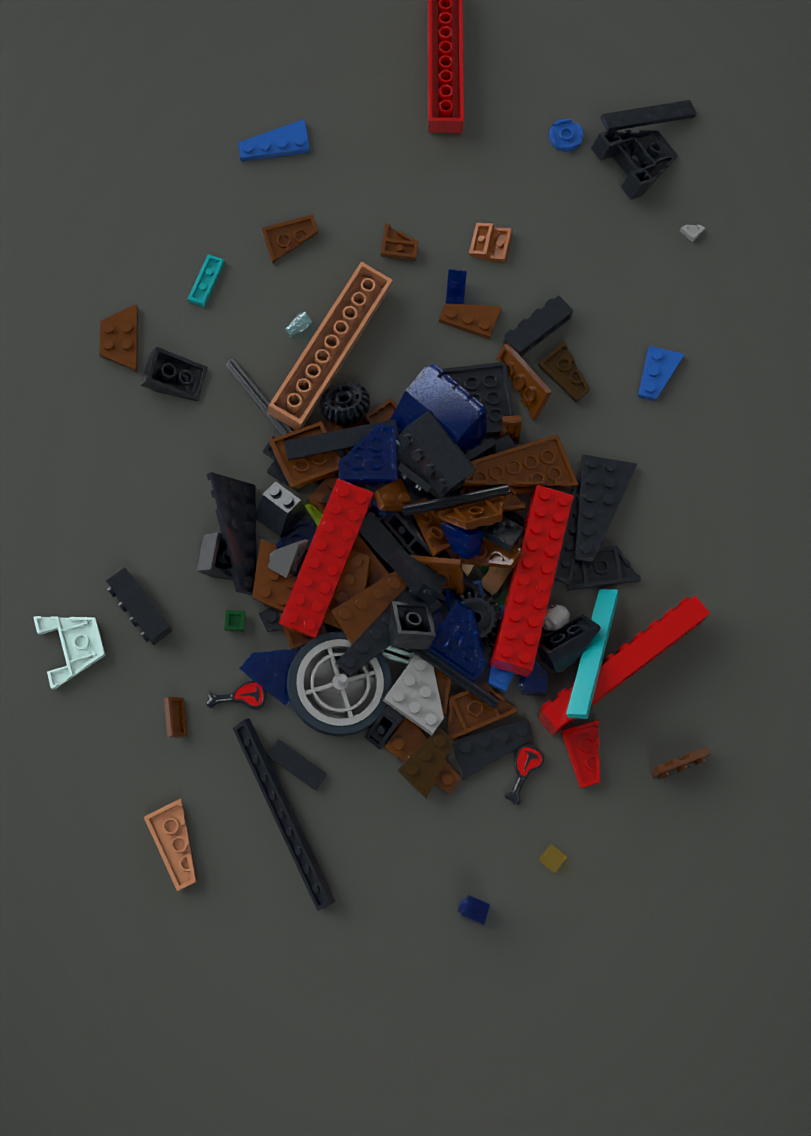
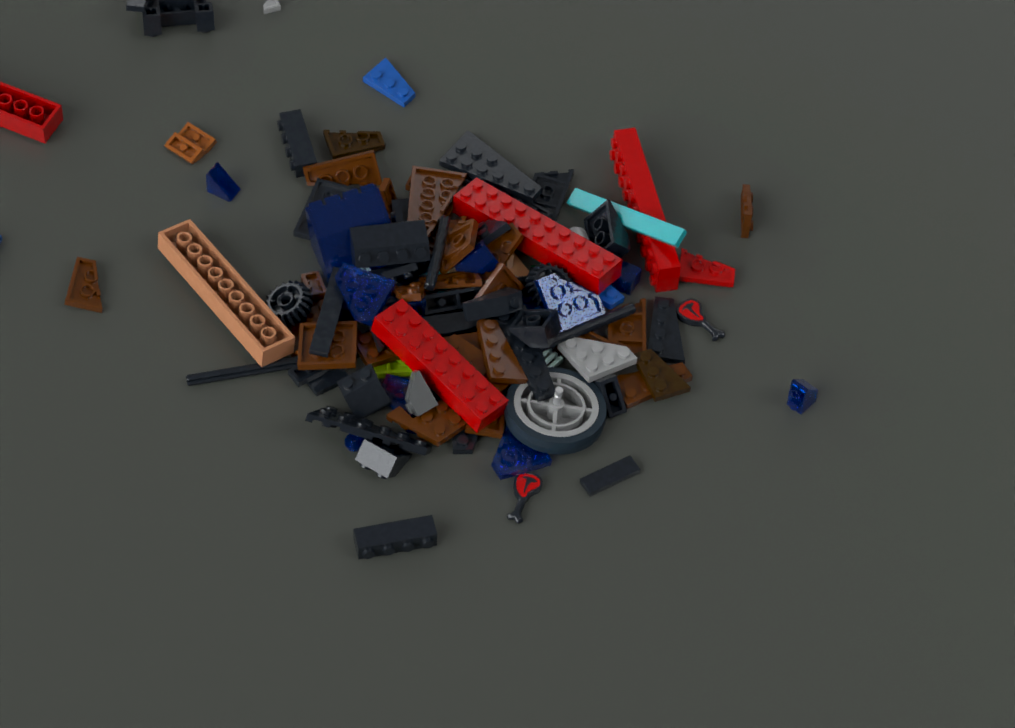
camera: 65 degrees left, 20 degrees down
light aqua wing [33,616,106,690] -> none
reddish brown wing [99,305,138,372] -> none
black slope [140,347,208,401] -> none
nougat wing [144,799,197,892] -> none
reddish brown plate [164,697,188,738] -> none
teal tile [187,254,225,308] -> none
dark green plate [224,610,246,632] -> none
black plate [232,718,336,911] -> none
clear light blue cone [285,312,313,337] -> none
reddish brown wing [381,223,418,261] -> none
reddish brown wing [439,304,502,340] -> none
clear yellow tile [538,844,567,873] -> none
blue tile [549,119,584,152] -> none

